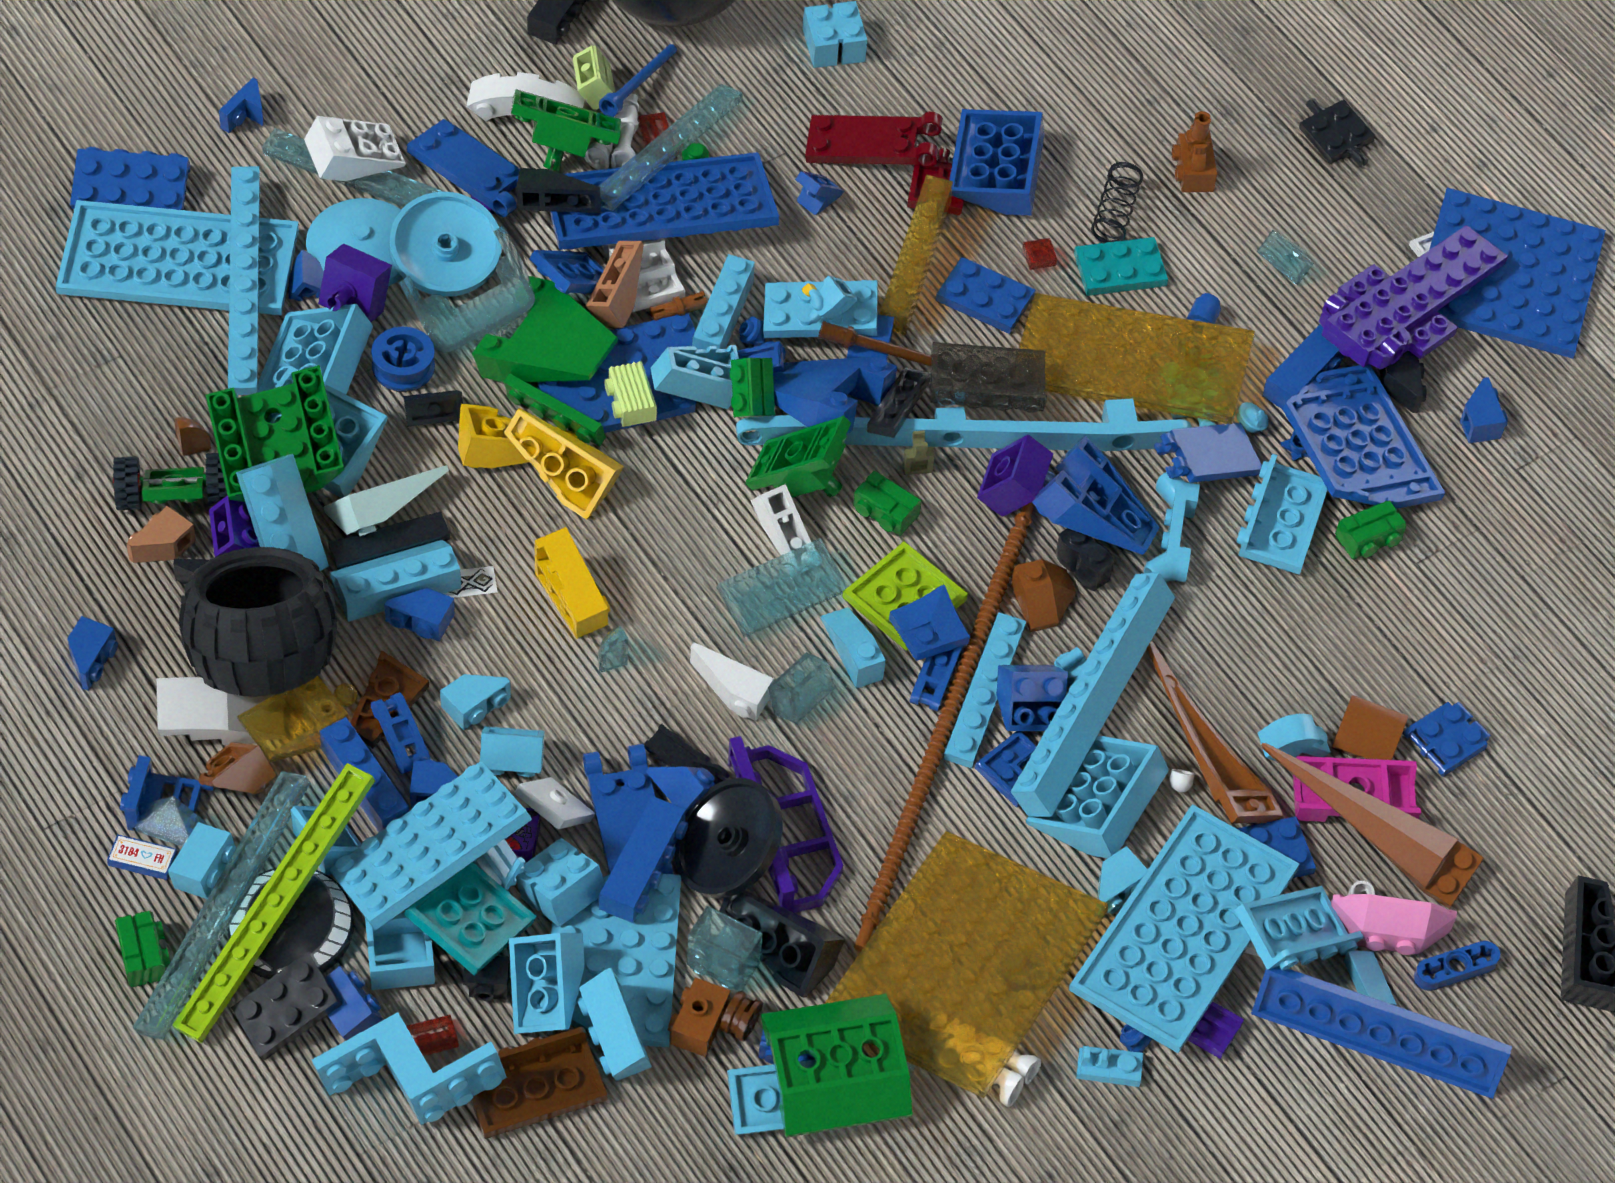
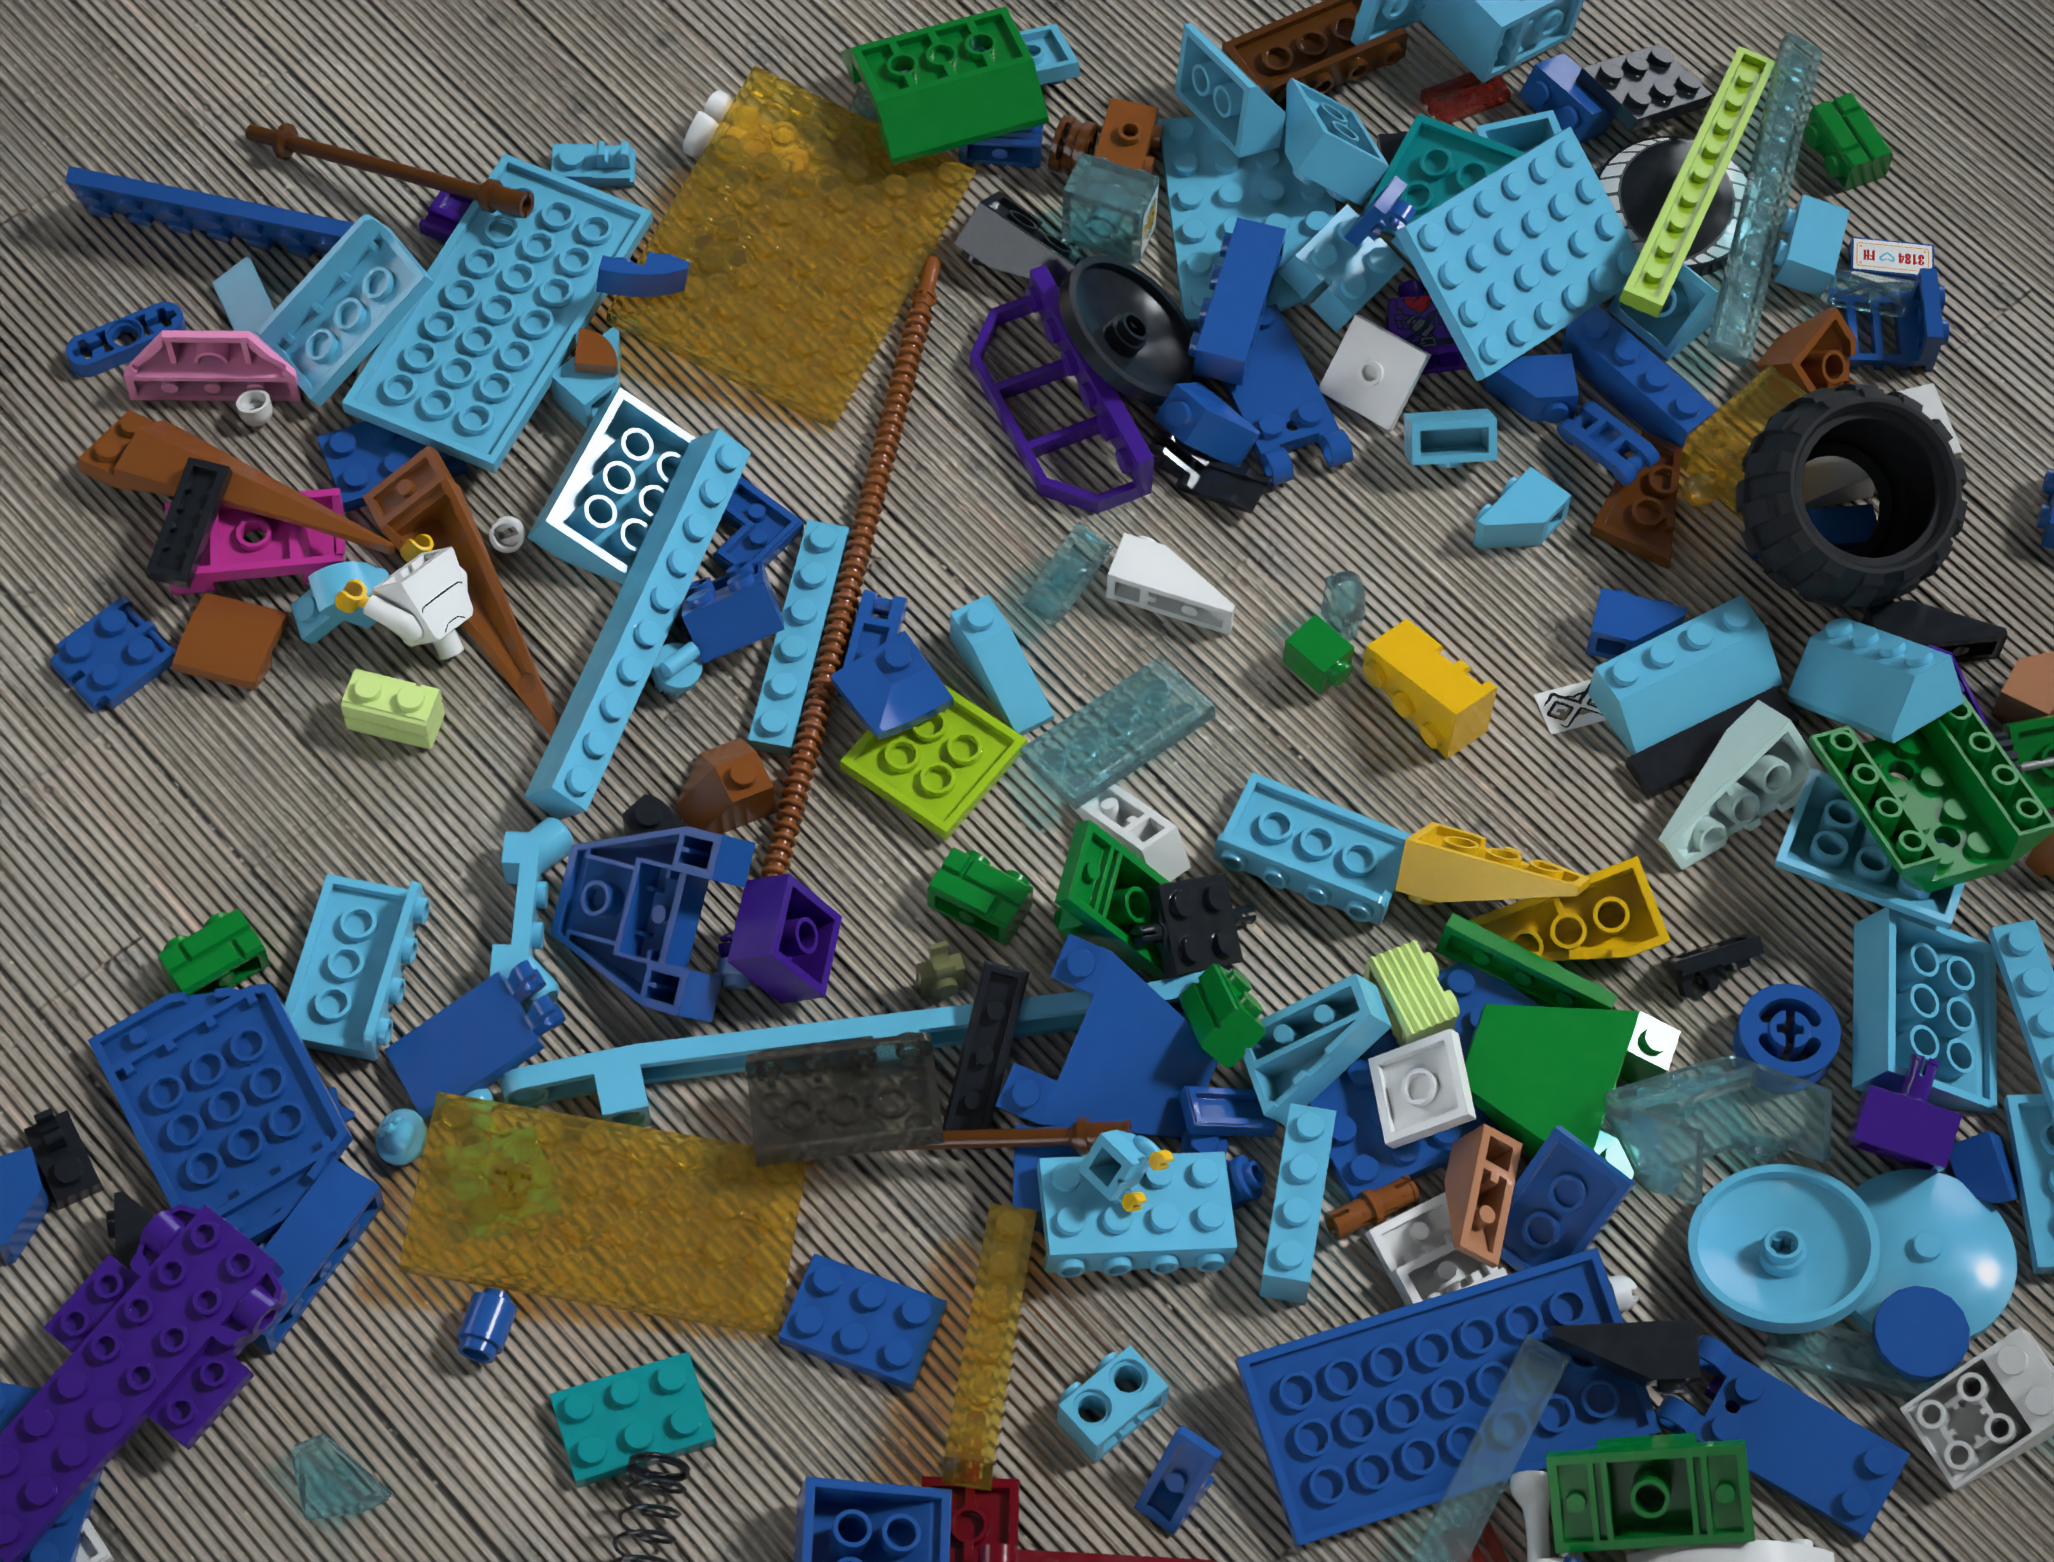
camera: 175 degrees right, 5 degrees up
green plate [682,143,709,161] -> none
clear red plate [1022,238,1057,270] -> none
none -> black plate [23,1108,104,1210]
none -> black plate [145,457,233,589]
none -> reddish brown bar [245,123,534,218]
none -> white torso [334,534,473,660]
none -> yellowish green brick [341,669,445,750]
none -> dark orange tile [574,328,618,375]
none -> blue slope [596,251,690,297]
none -> medium azure brick [1057,1345,1169,1463]
none -> black plate [1130,873,1256,978]
none -> medium azure bracket [1213,772,1411,925]
none -> green brick [1282,614,1354,695]
none -> blue plate [1344,176,1416,248]
none -> white plate [1368,1028,1476,1149]
none -> white hinge [1608,1275,1639,1313]
none -> blue tile [1872,1286,1970,1382]

